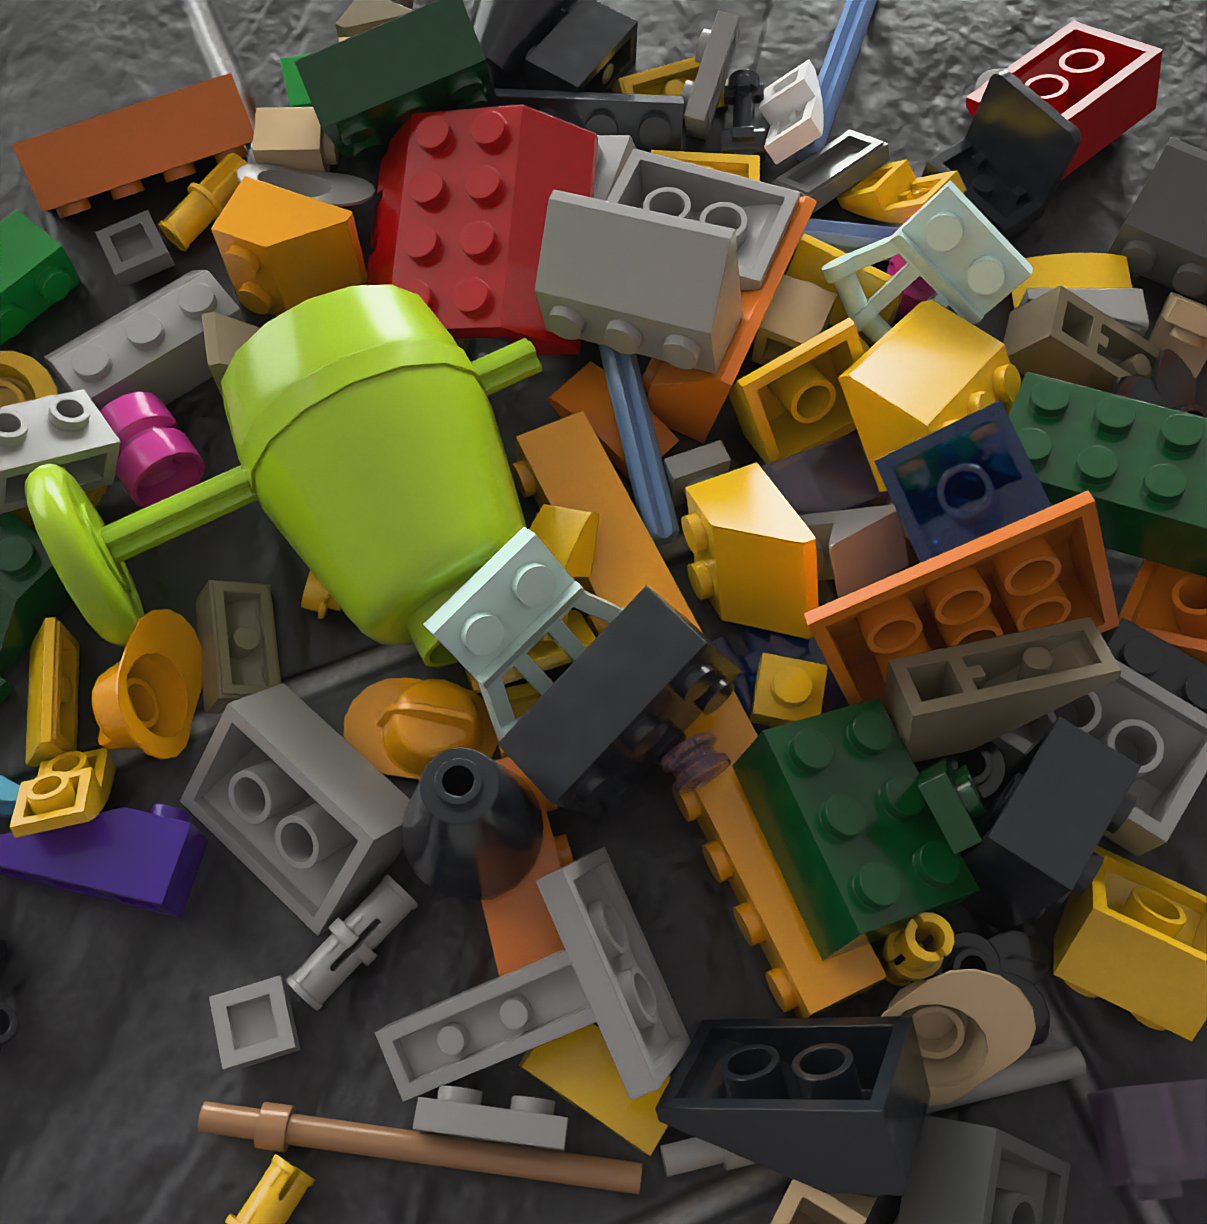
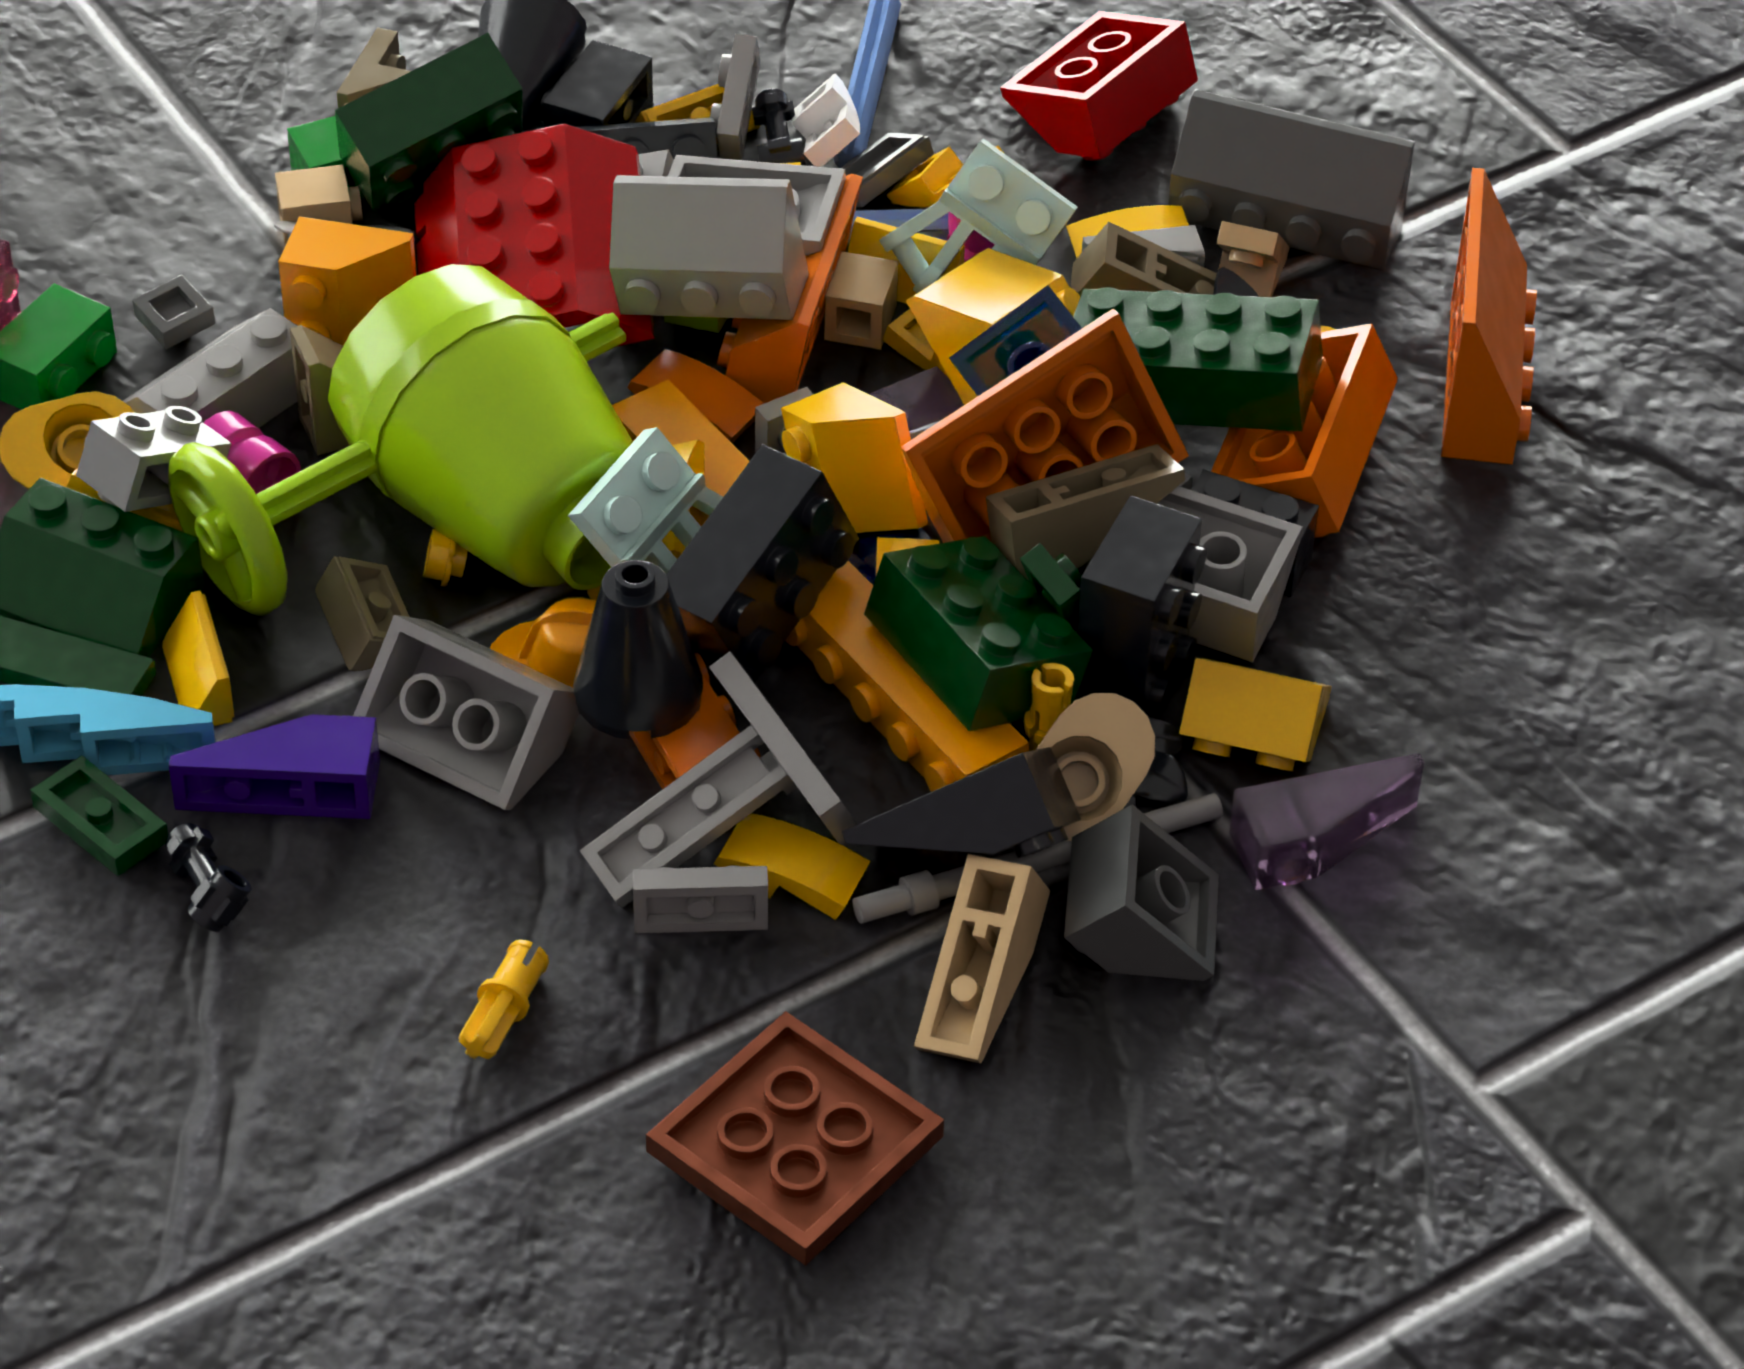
camera: 10 degrees left, 20 degrees down
yellow slope [10,748,116,838] -> none
orange slope [11,73,254,219] -> none
light orange piece [92,609,202,760] -> none
yellow axle [157,153,248,251] -> none
medium nougat bar [198,1101,642,1195] -> none
light grey plate [209,976,301,1072] -> none
light grey pin [286,874,419,1011] -> none
medium blue axle [598,344,679,546] -> none
bush [660,730,732,795] -> none
yellow slope [728,318,863,475] -> none
black bracket [921,69,1082,239] -> none

